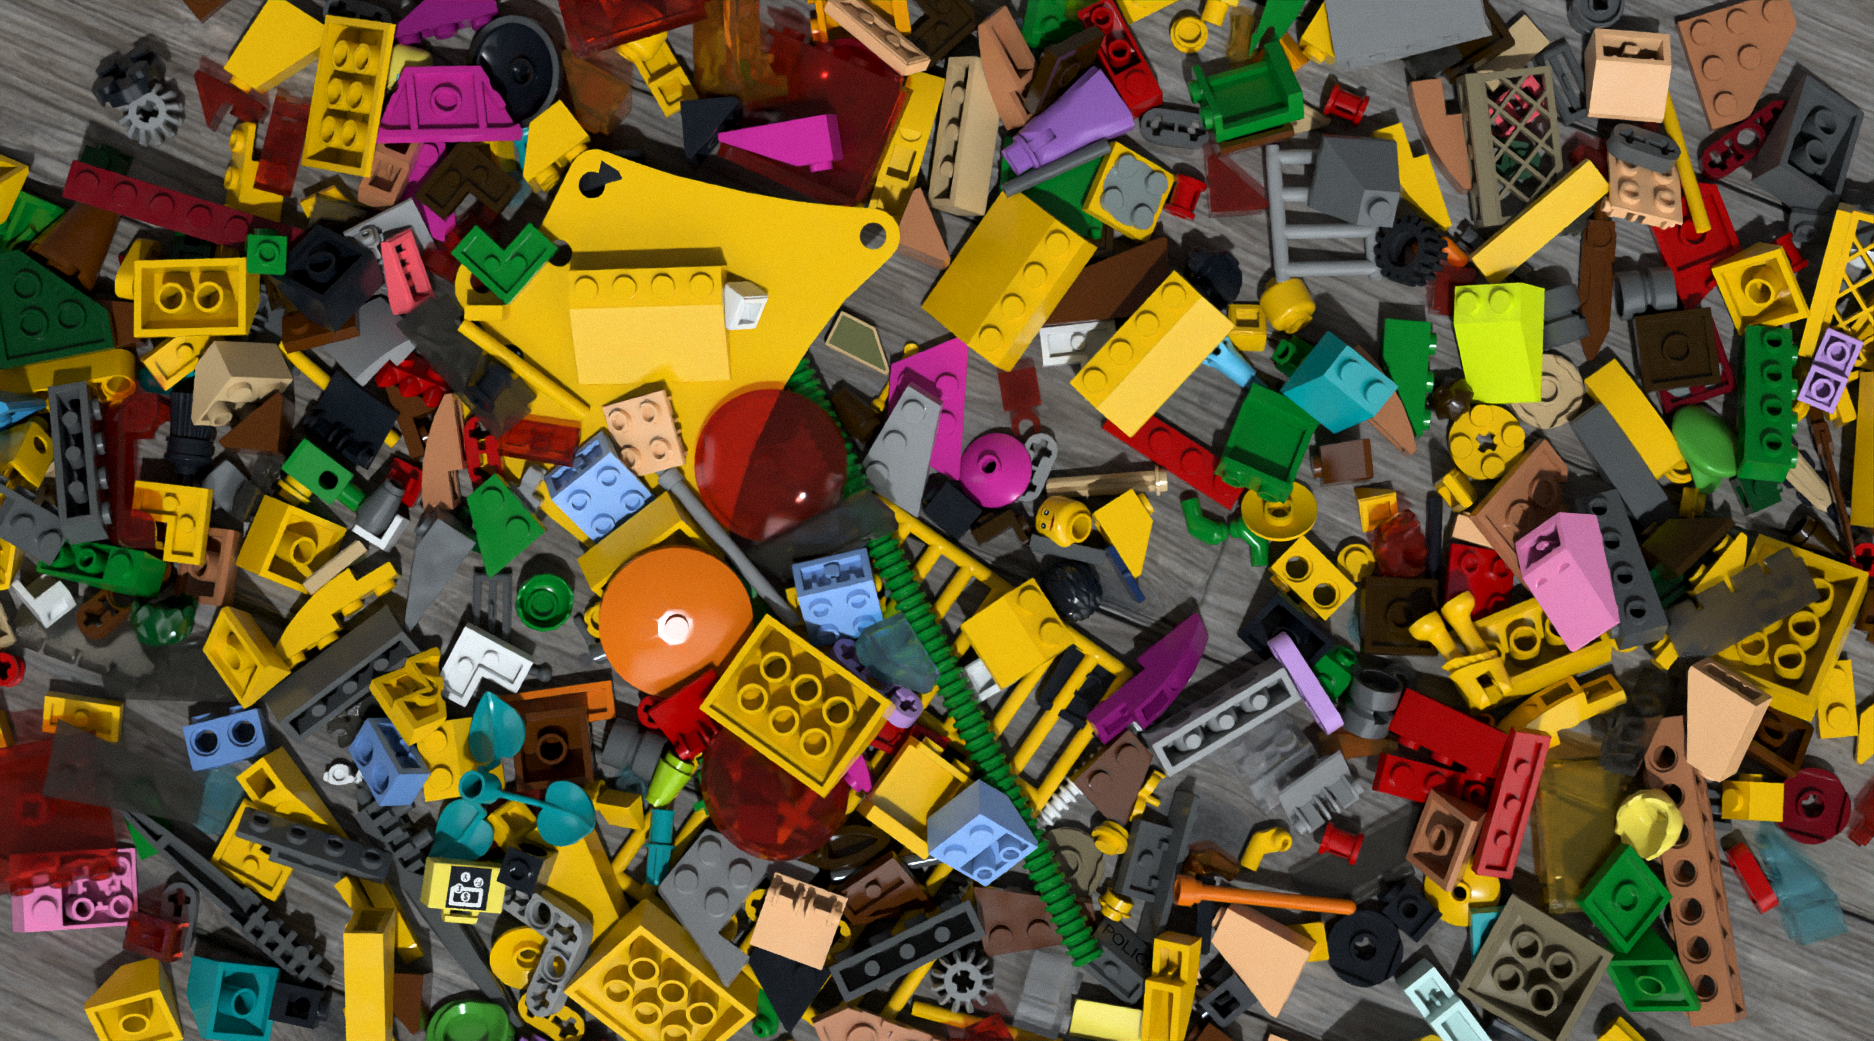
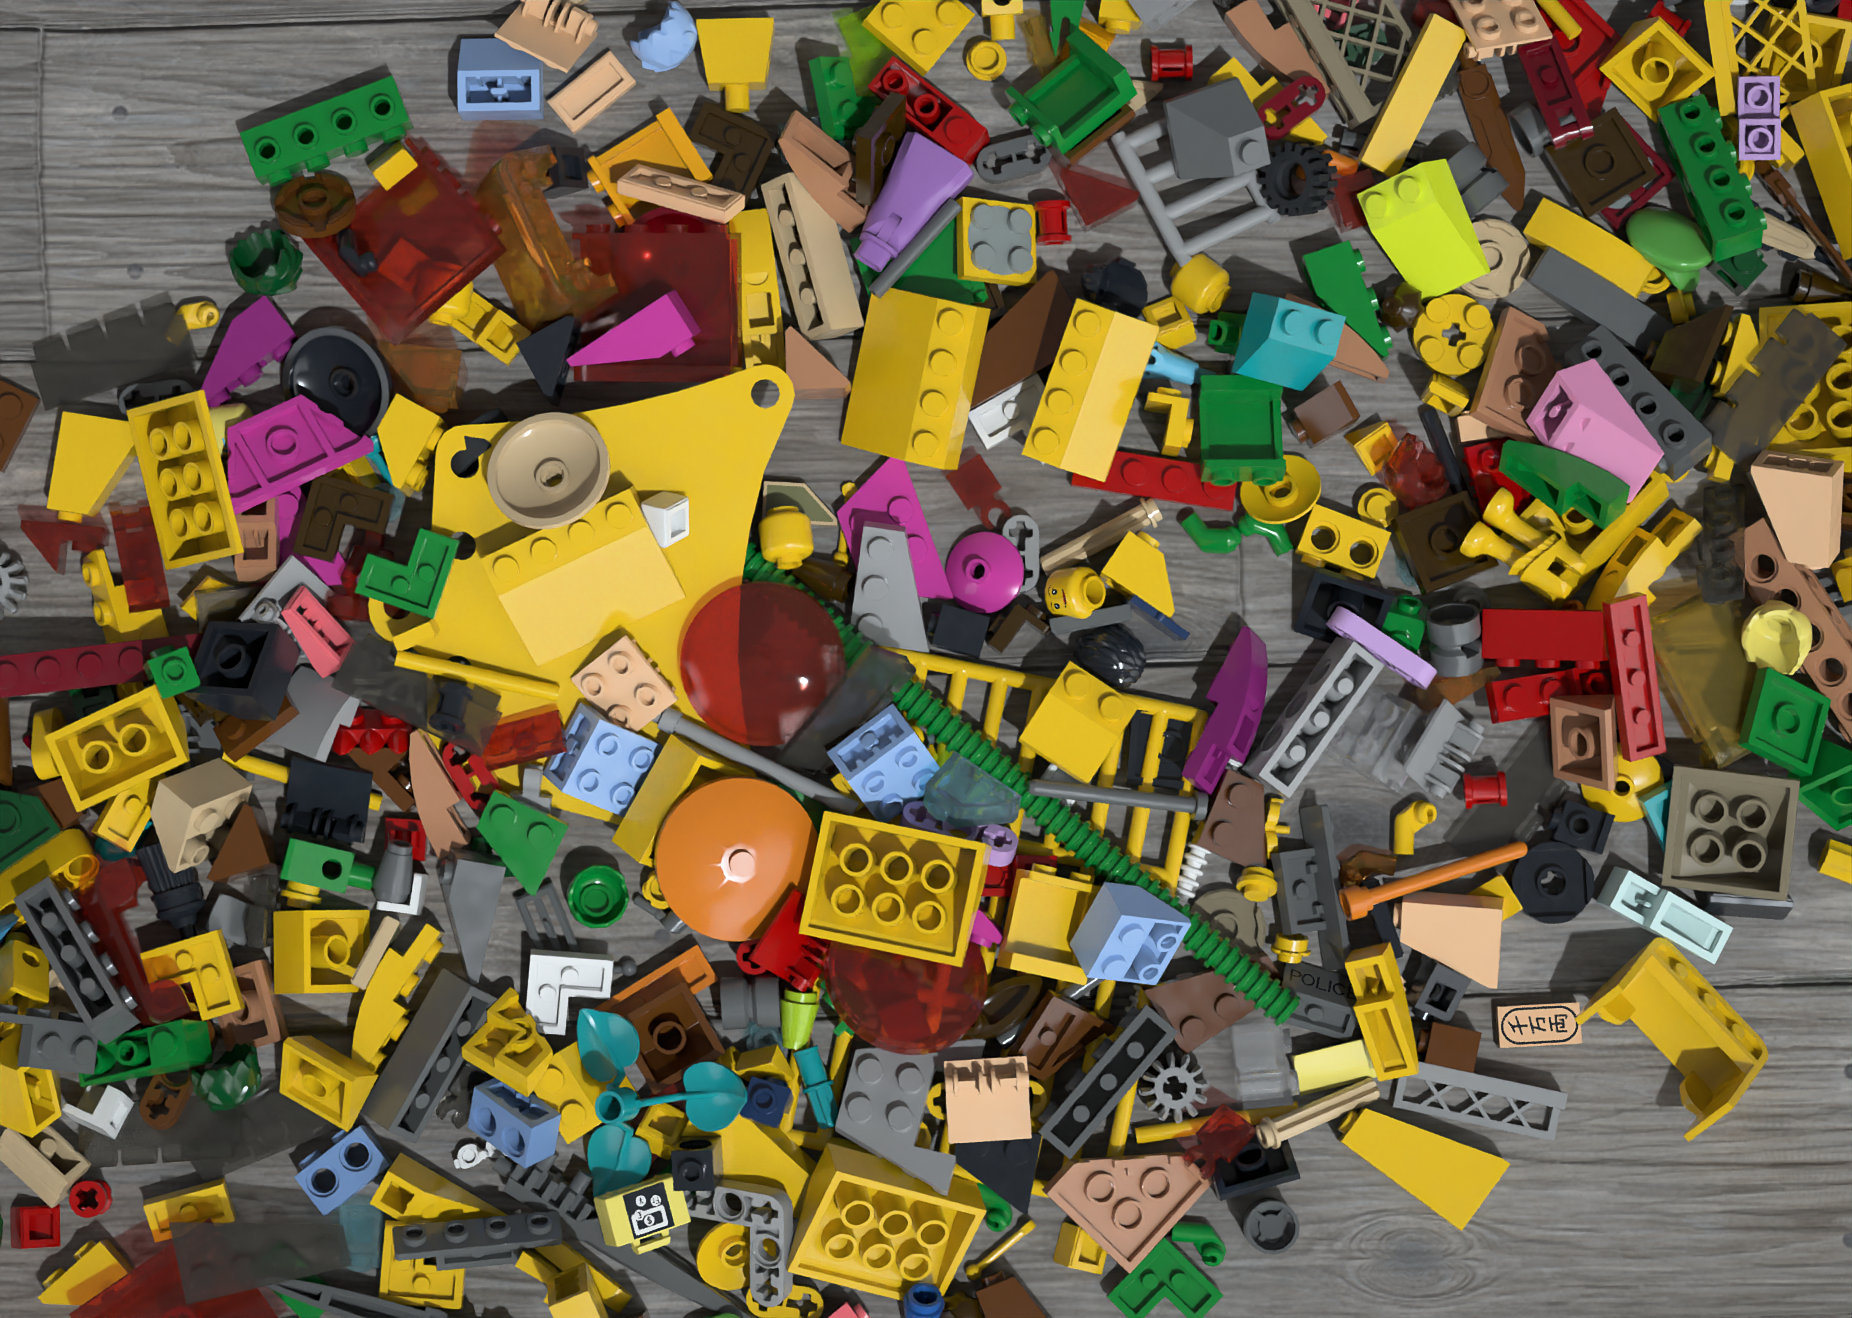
camera: 25 degrees left, 0 degrees up
none -> tan dish [487,412,610,529]
none -> dark blue bracket [739,1076,794,1128]
none -> yellow head [758,506,814,570]
none -> dark grey bar [1027,779,1208,821]
none -> yellow bracket [1144,387,1194,457]
none -> dark red beam [1257,76,1326,140]
none -> green slope [1499,440,1630,530]
none -> dark red plate [1517,35,1594,150]

